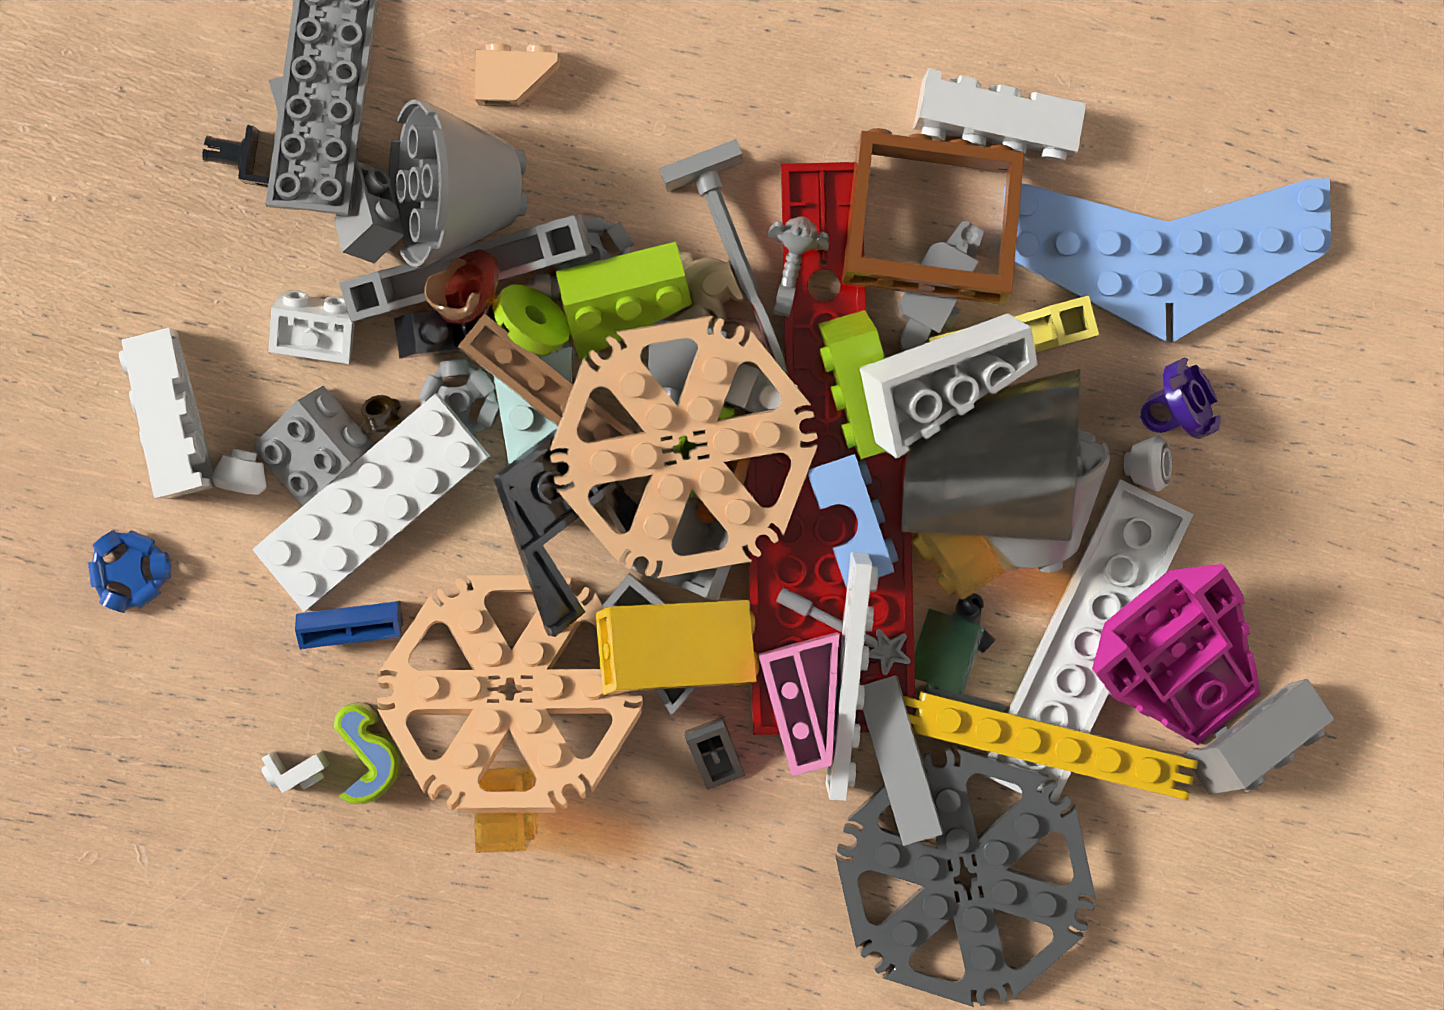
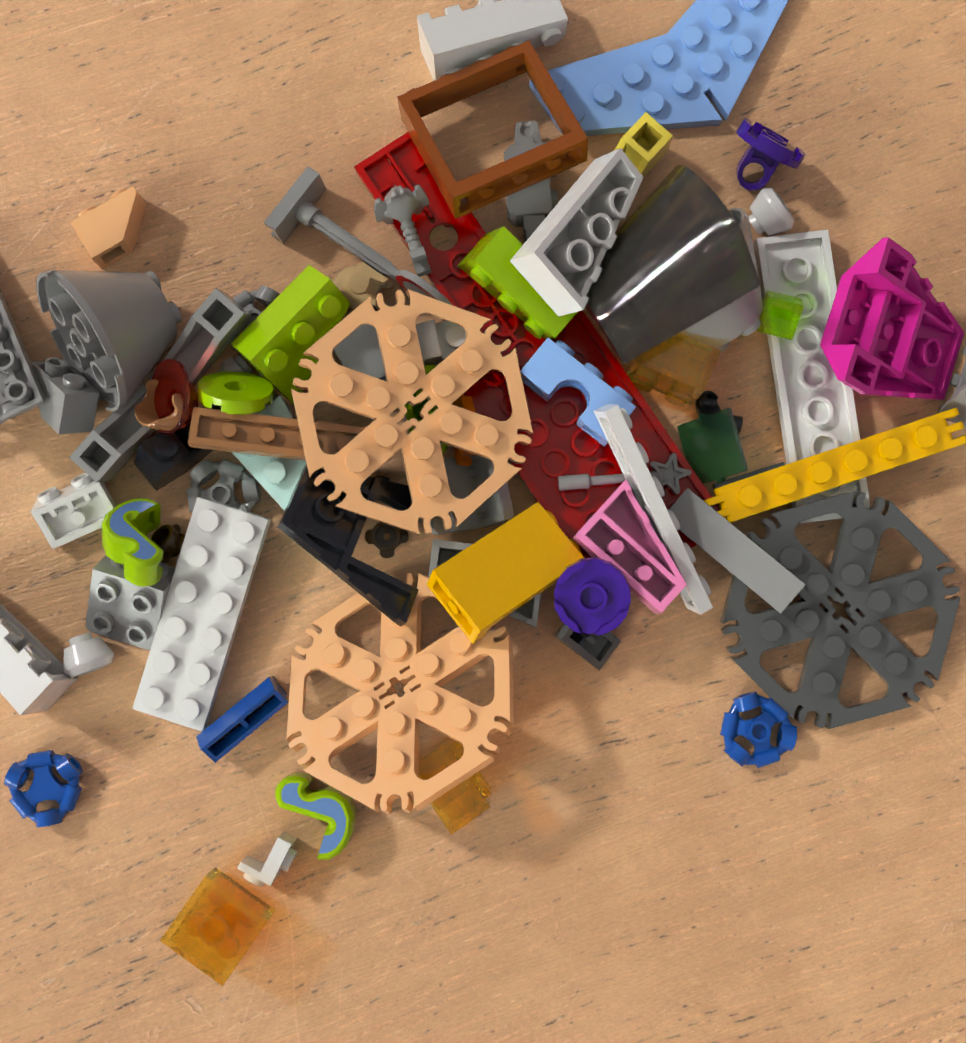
camera: 30 degrees left, 5 degrees down
none -> lime animal [102,498,163,587]
none -> clear yellow brick [160,867,276,986]
none -> dark brown plate [365,521,409,558]
none -> dark purple tile [554,557,631,635]
none -> blue piece [720,691,797,768]
none -> clear neon green slope [756,290,804,340]

